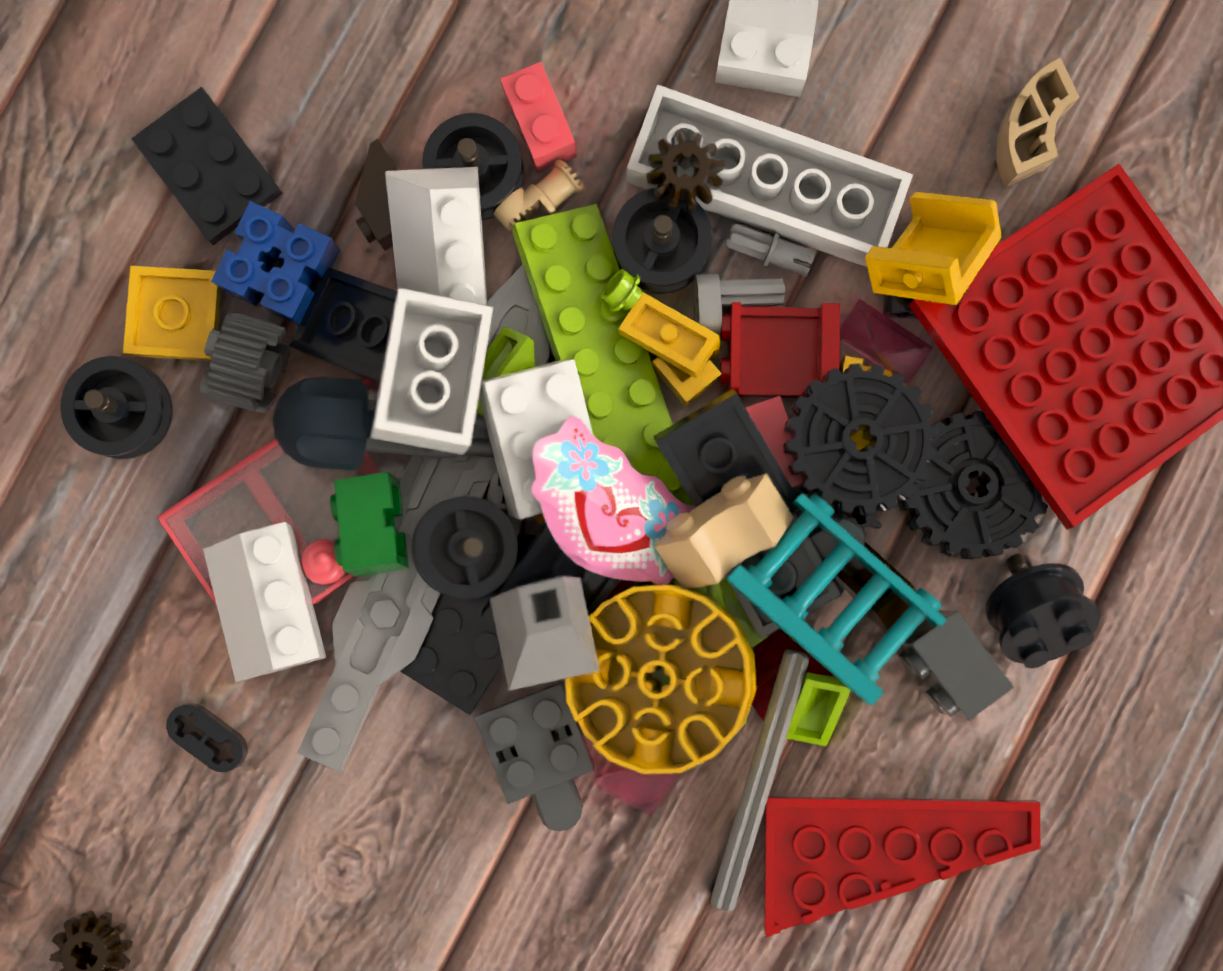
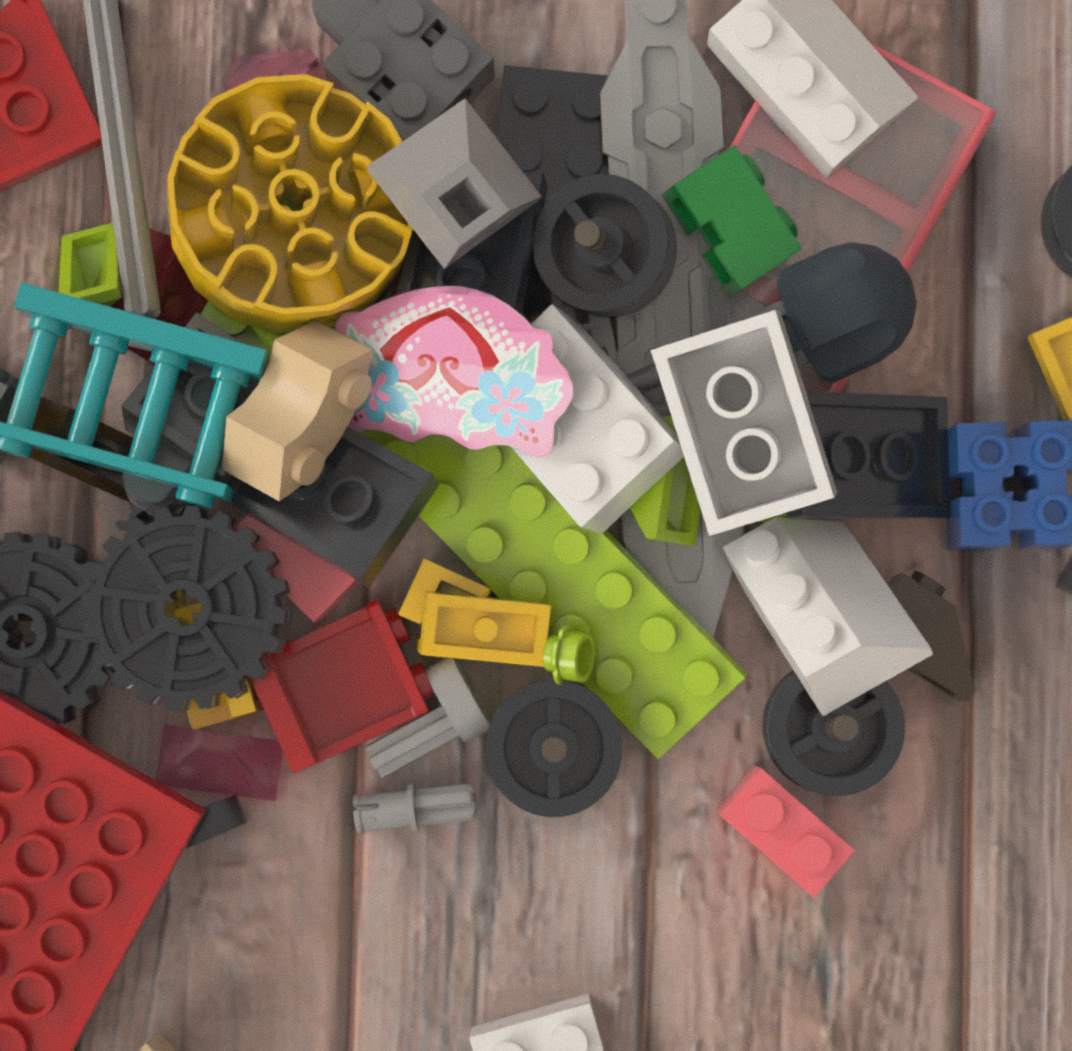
camera: 150 degrees right, 0 degrees up
dark grey brick [200,313,291,414] -> none
coral plate [301,539,345,585] -> none
tan connector [493,159,585,233] -> none
white brick [627,85,913,267] -> none
dark brown gear [646,131,724,212] -> none
yellow panel [865,192,1002,305] -> none

